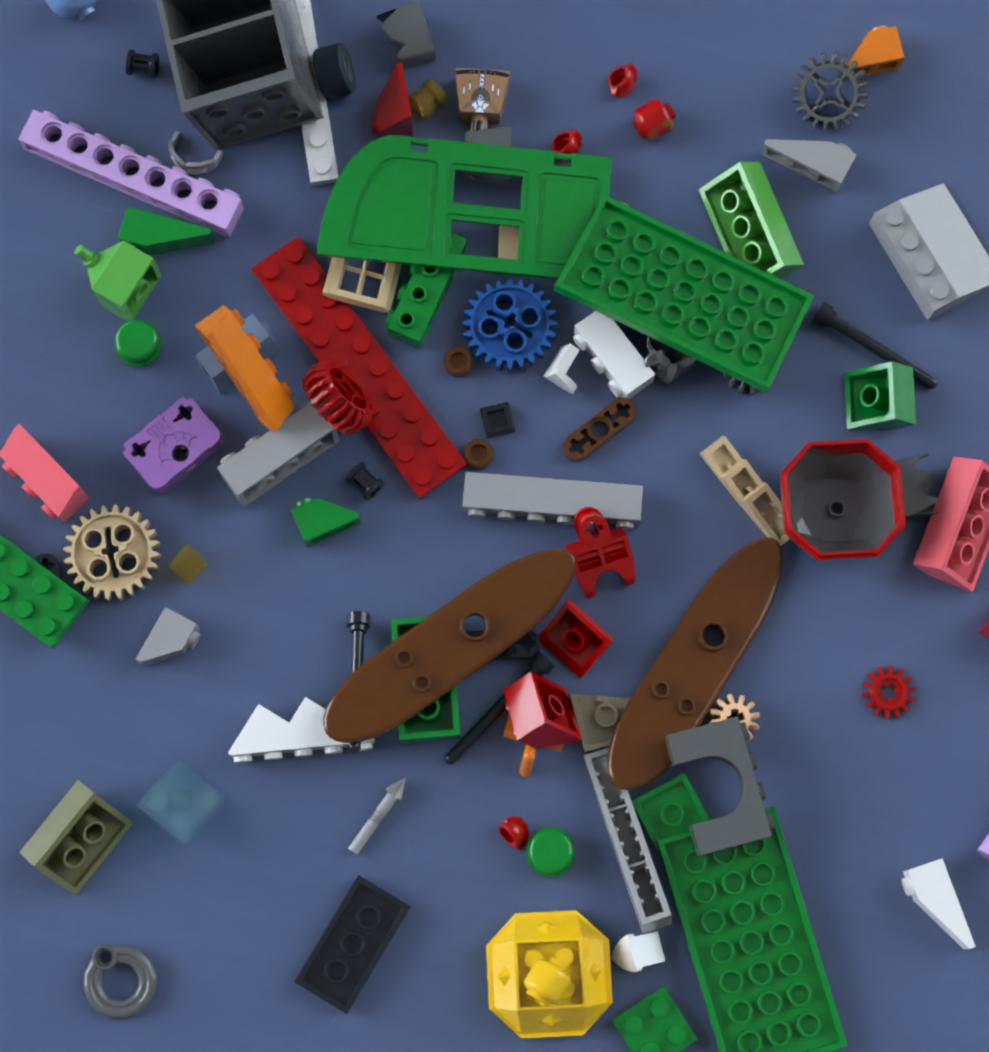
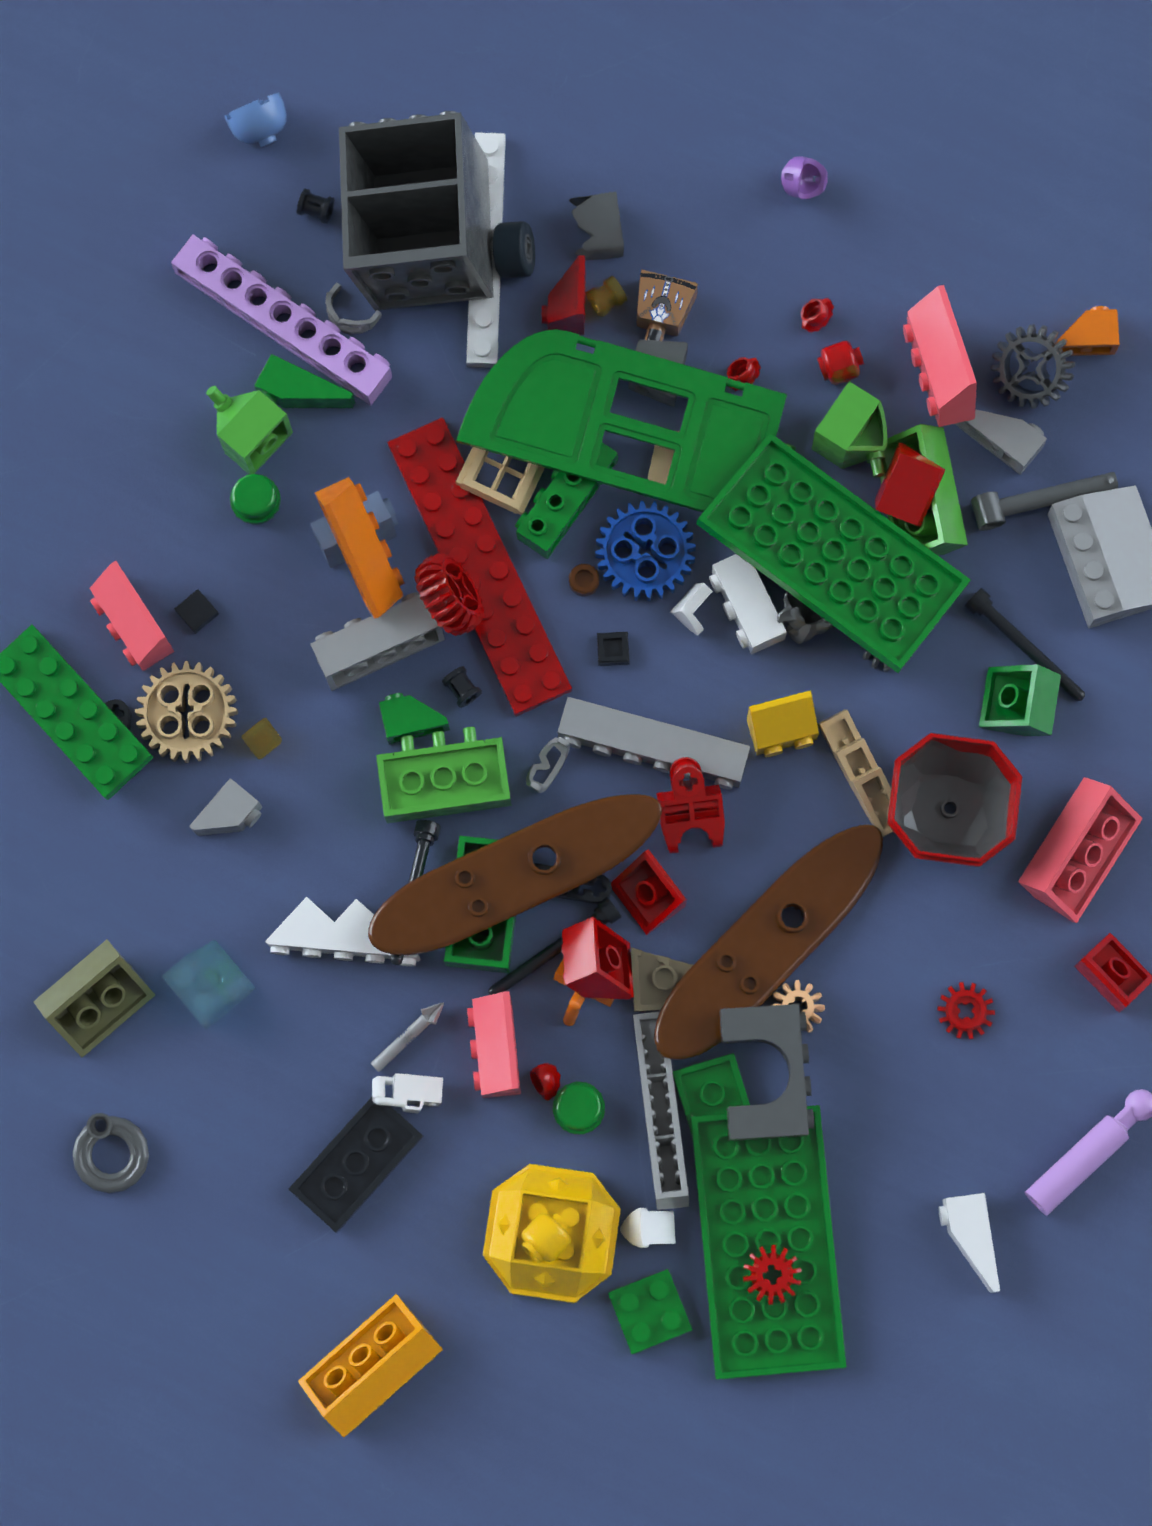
camera: 15 degrees right, 0 degrees up
medium lavender axle [123,397,224,494] -> none
reddish brown tile [464,439,493,470] -> none
reddish brown beam [564,398,636,462] -> none
dark grey piece [895,454,941,521] -> none
none -> black tile [174,589,219,634]
none -> white piece [372,1073,443,1113]
none -> bright green piece [376,727,512,823]
none -> coral slope [467,991,521,1098]
none -> light grey helmet [526,737,570,794]
none -> red gear [743,1245,802,1305]
none -> yellow slope [747,690,819,757]
none -> bright green piece [811,381,887,478]
none -> red slope [875,443,945,526]
none -> coral slope [903,285,977,427]
none -> dark grey piece [971,472,1118,531]

